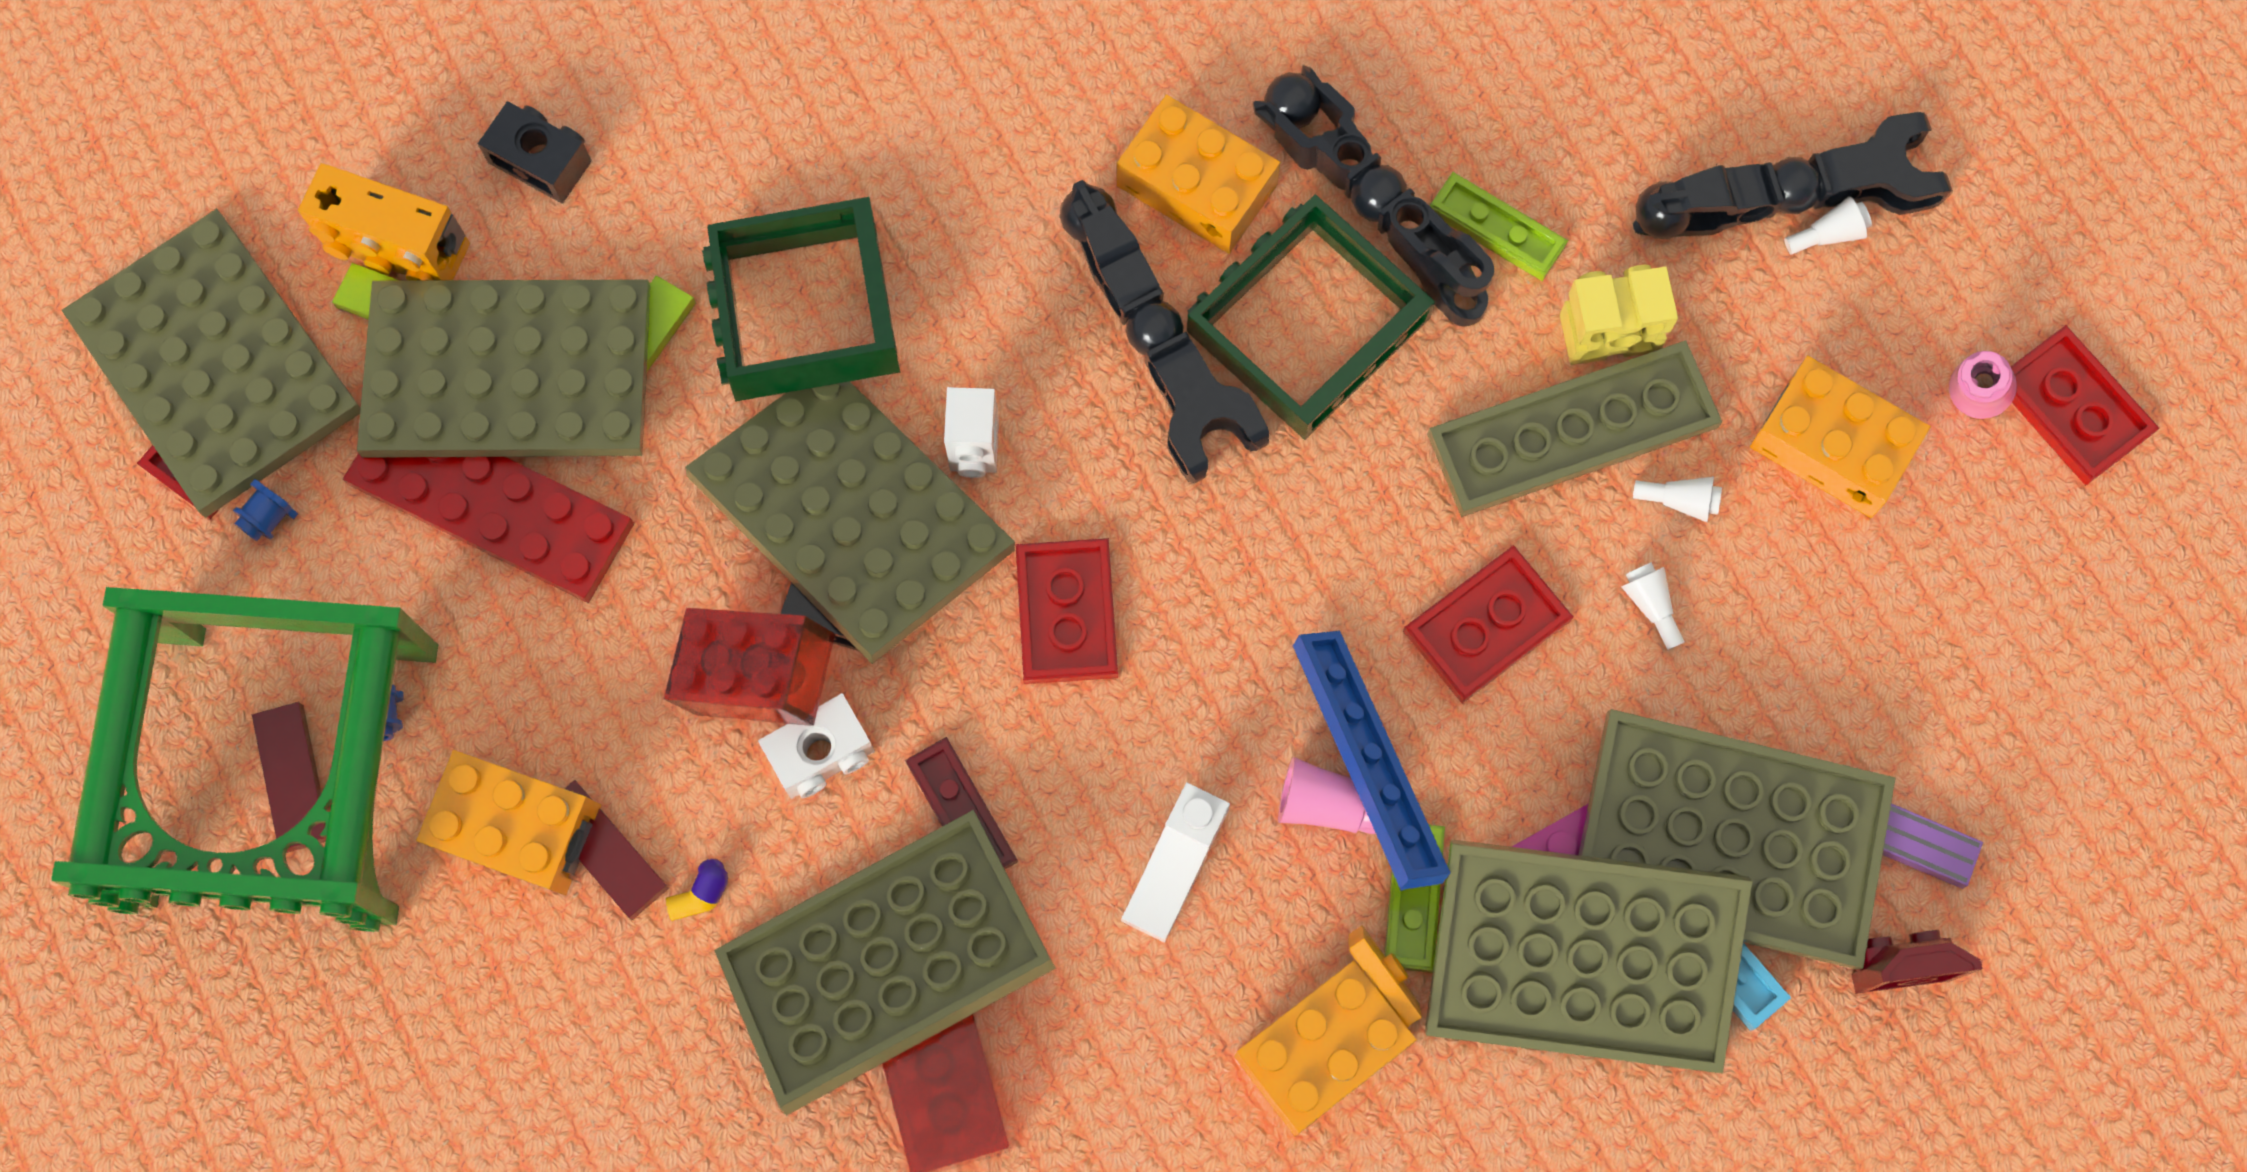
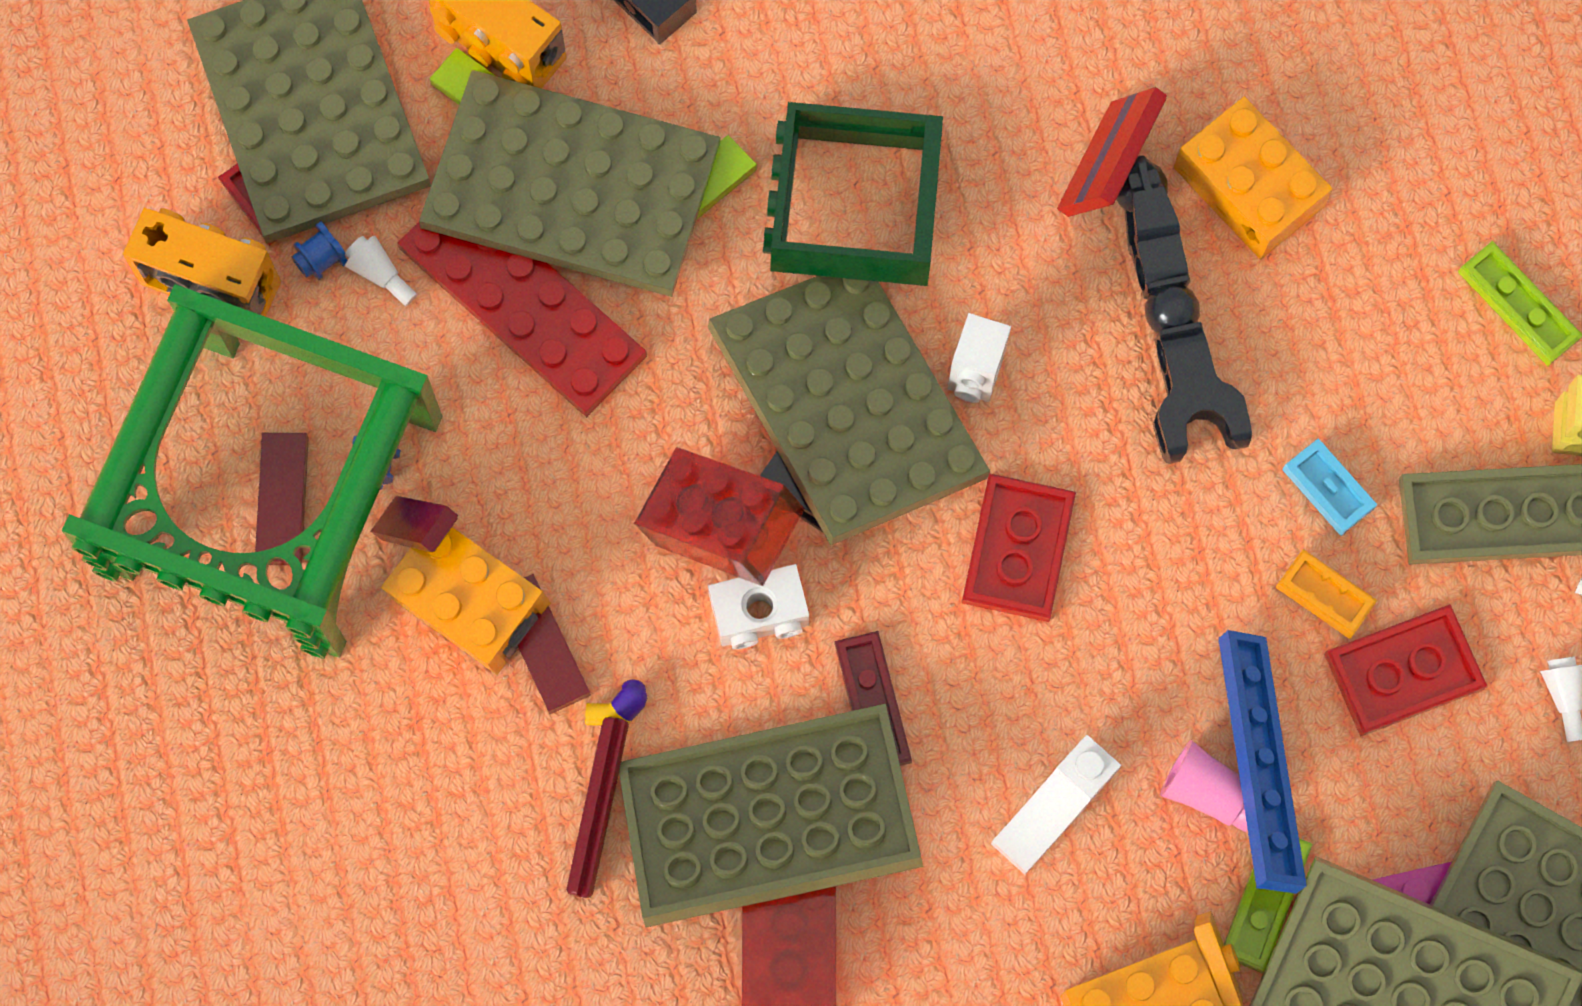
camera: 15 degrees right, 0 degrees up
dark green window [1187,194,1435,440] -> none
black piece [1253,65,1494,327] -> none
none -> light orange piece [123,207,281,317]
none -> white cone [345,235,418,307]
none -> dark red tile [370,496,458,552]
none -> dark red axle [566,717,629,898]
none -> red tile [1057,87,1167,217]
none -> light orange plate [1275,549,1378,639]
none -> medium azure plate [1282,438,1377,536]

